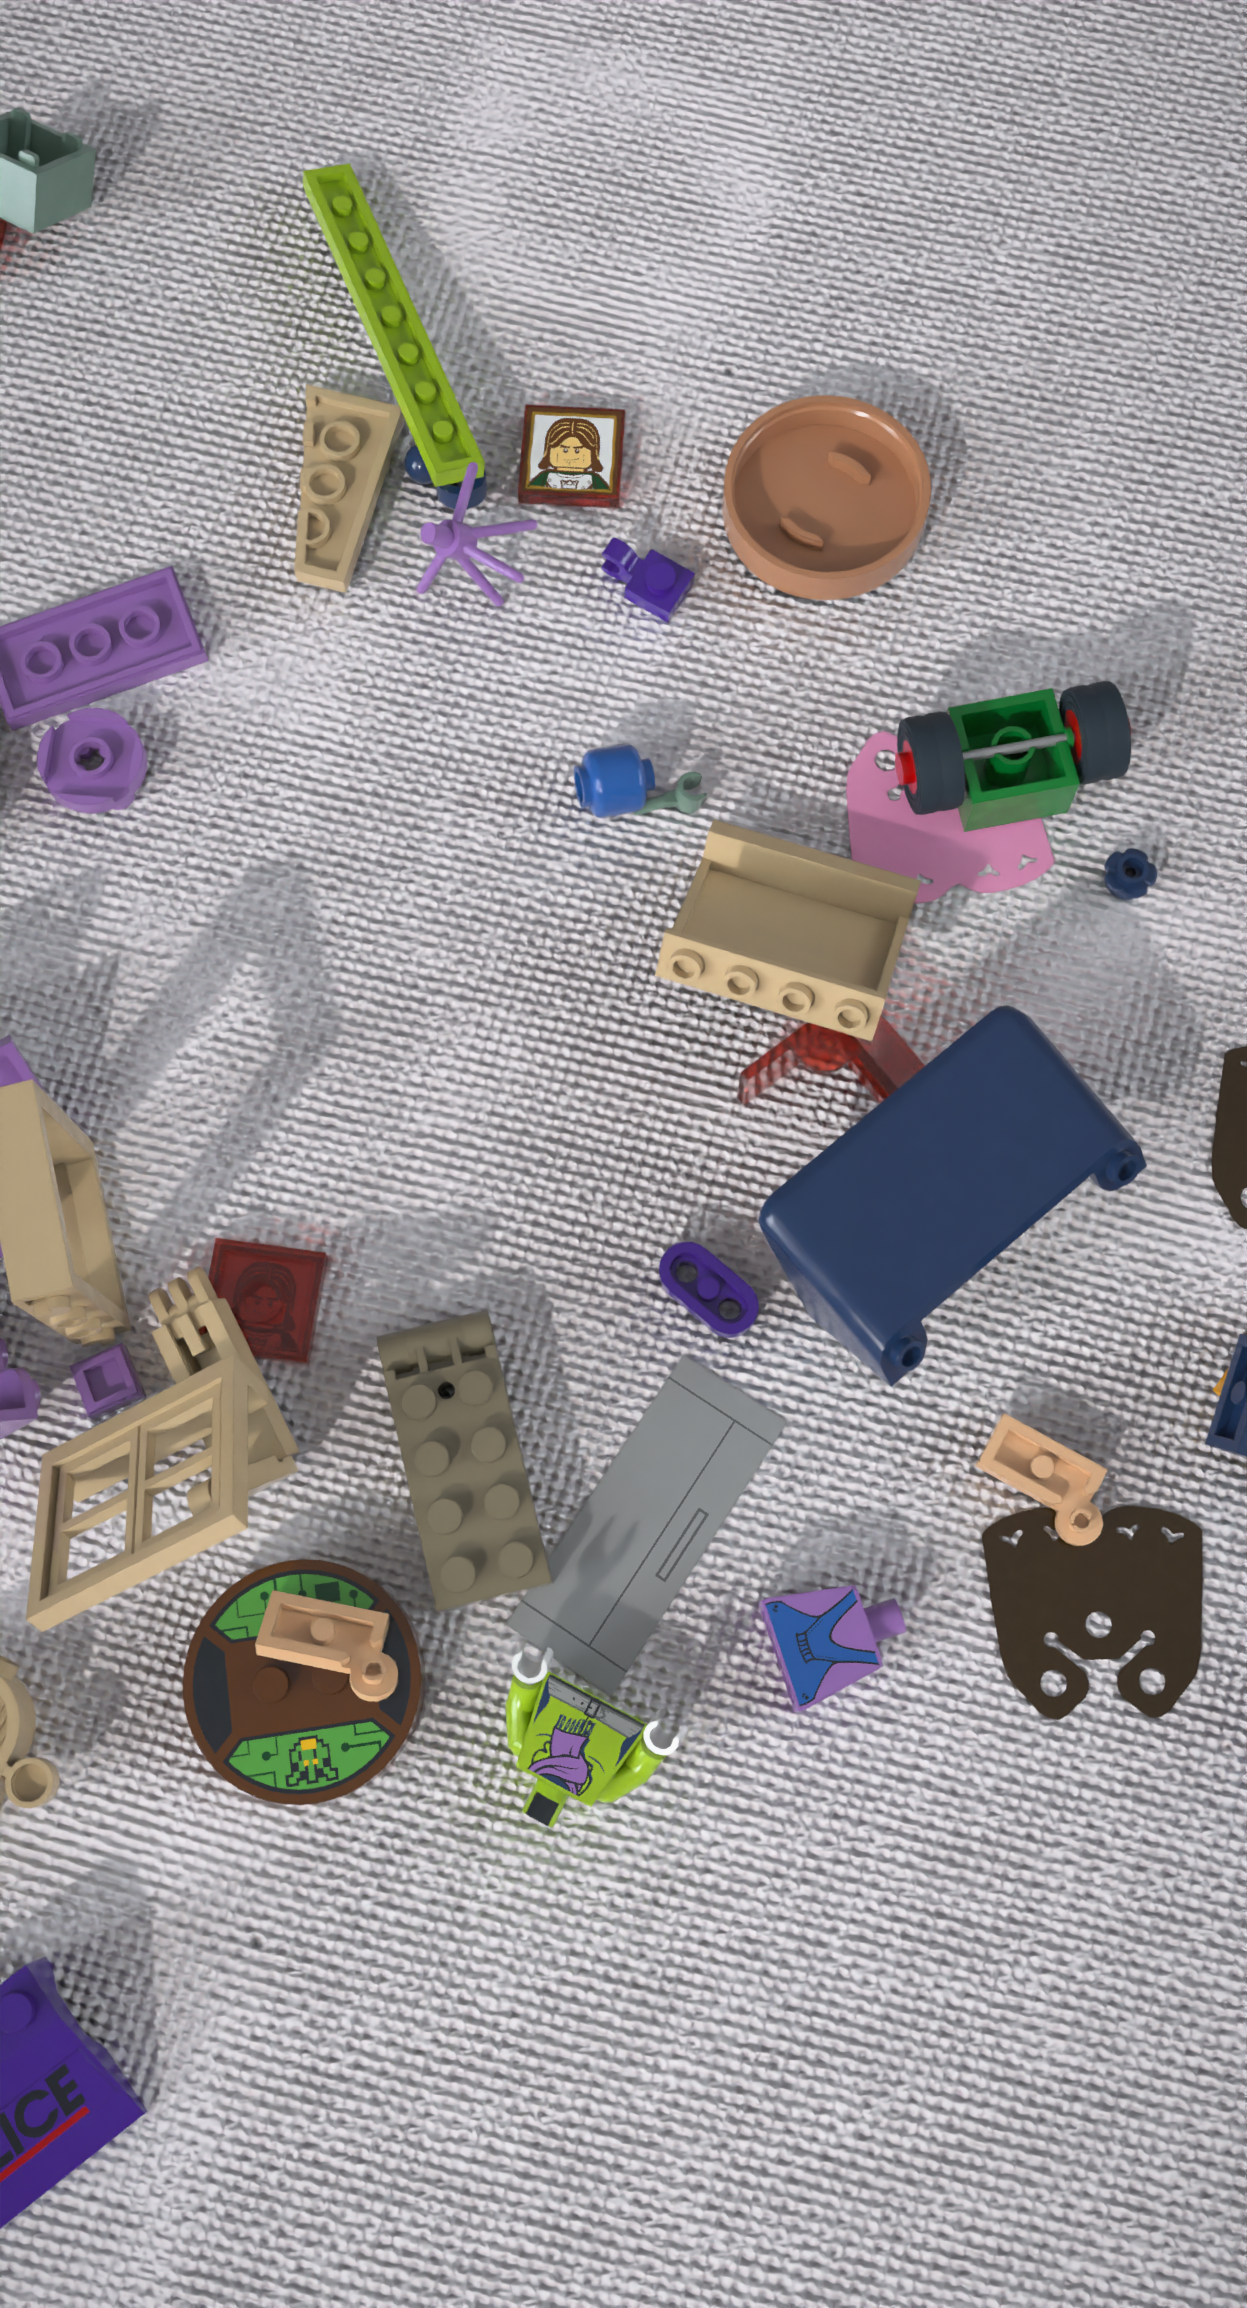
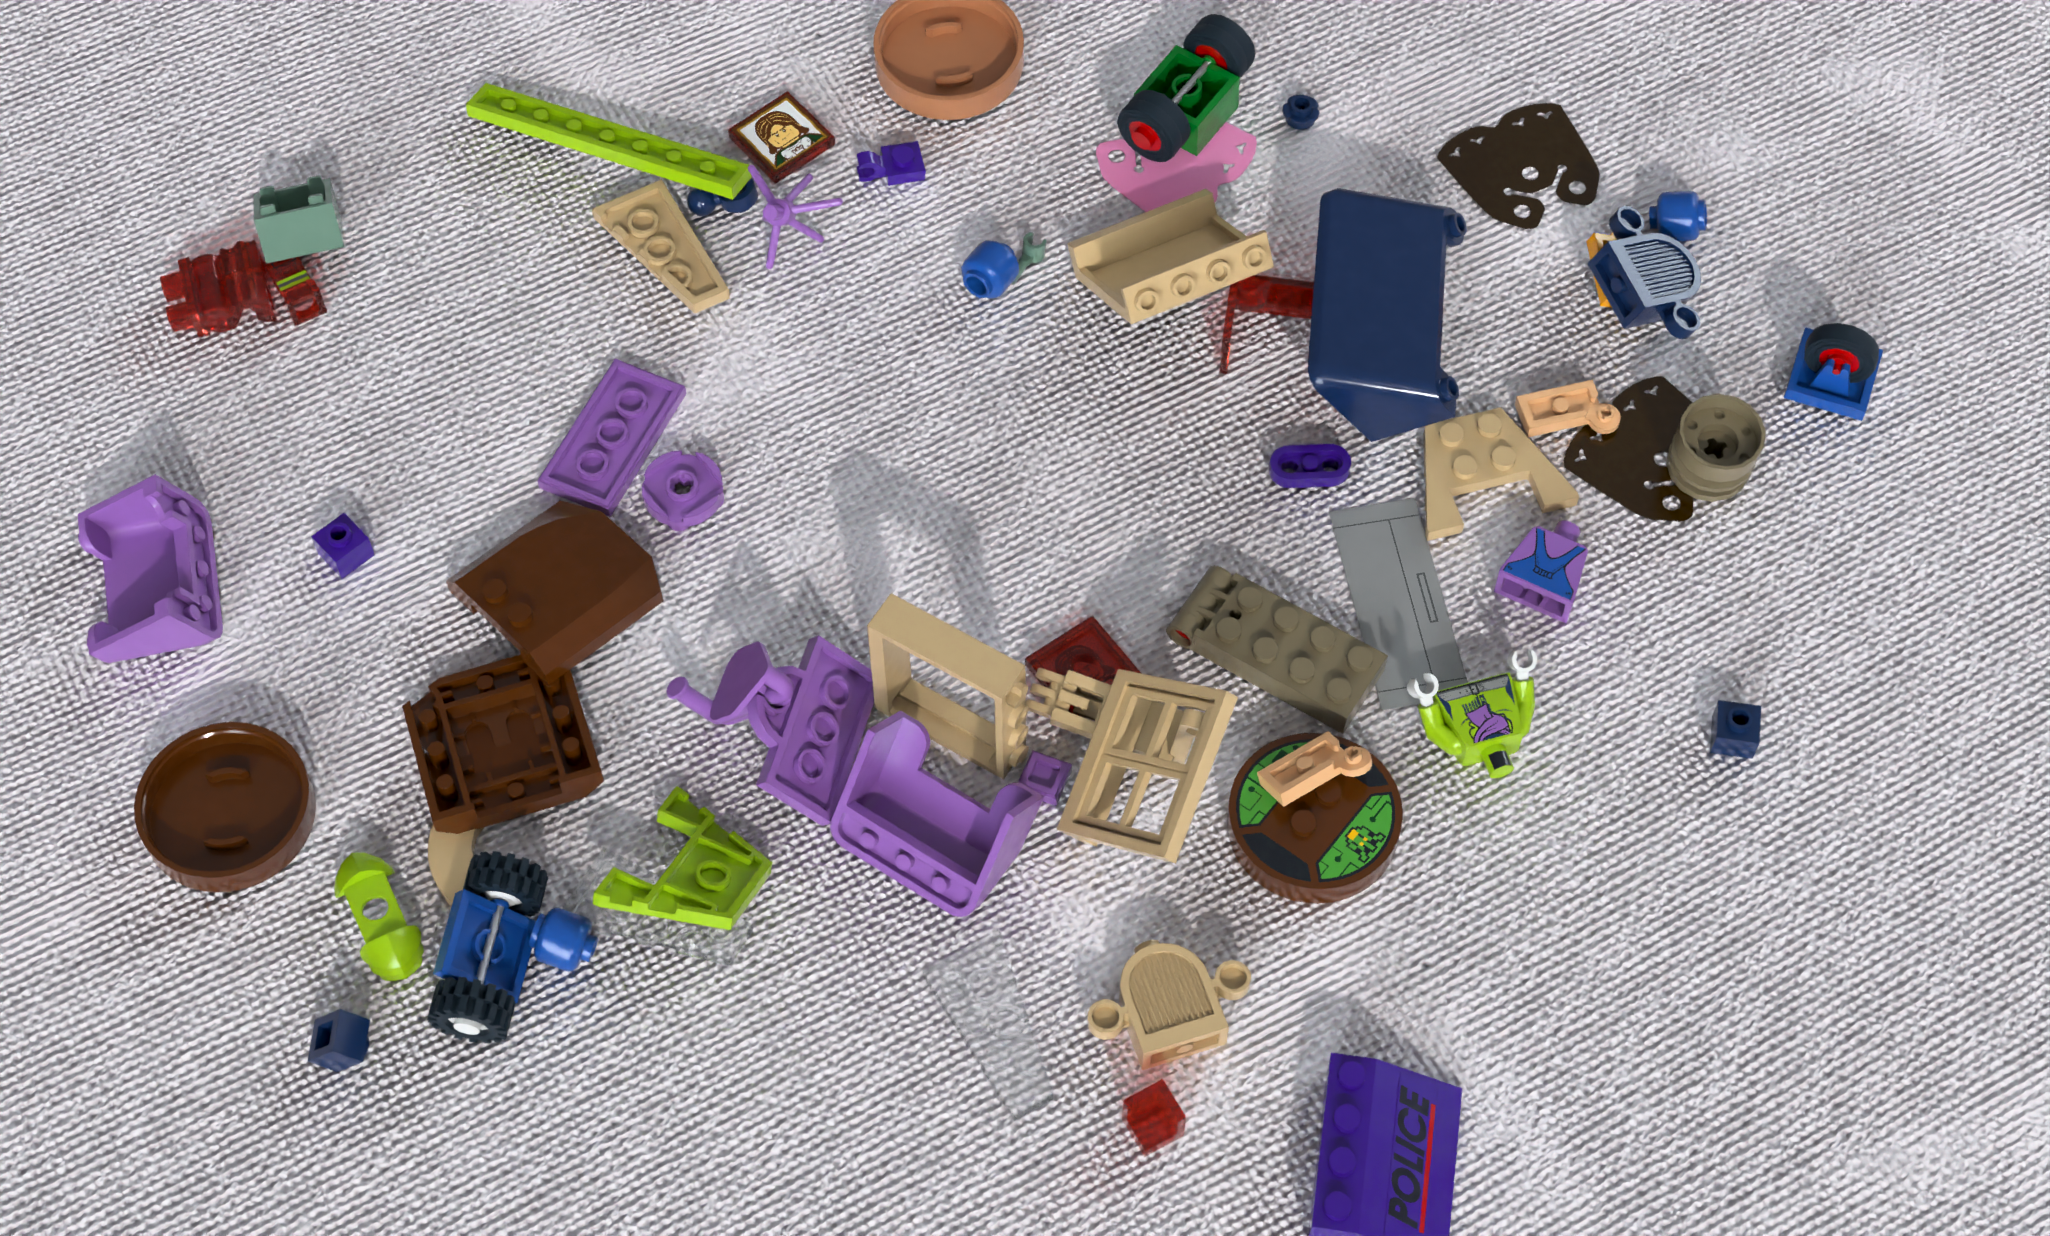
camera: 45 degrees left, 15 degrees down
none -> tan wing [1423,407,1579,541]
none -> dark tan wheel [1666,394,1766,502]
none -> dark blue plate [1710,700,1761,759]

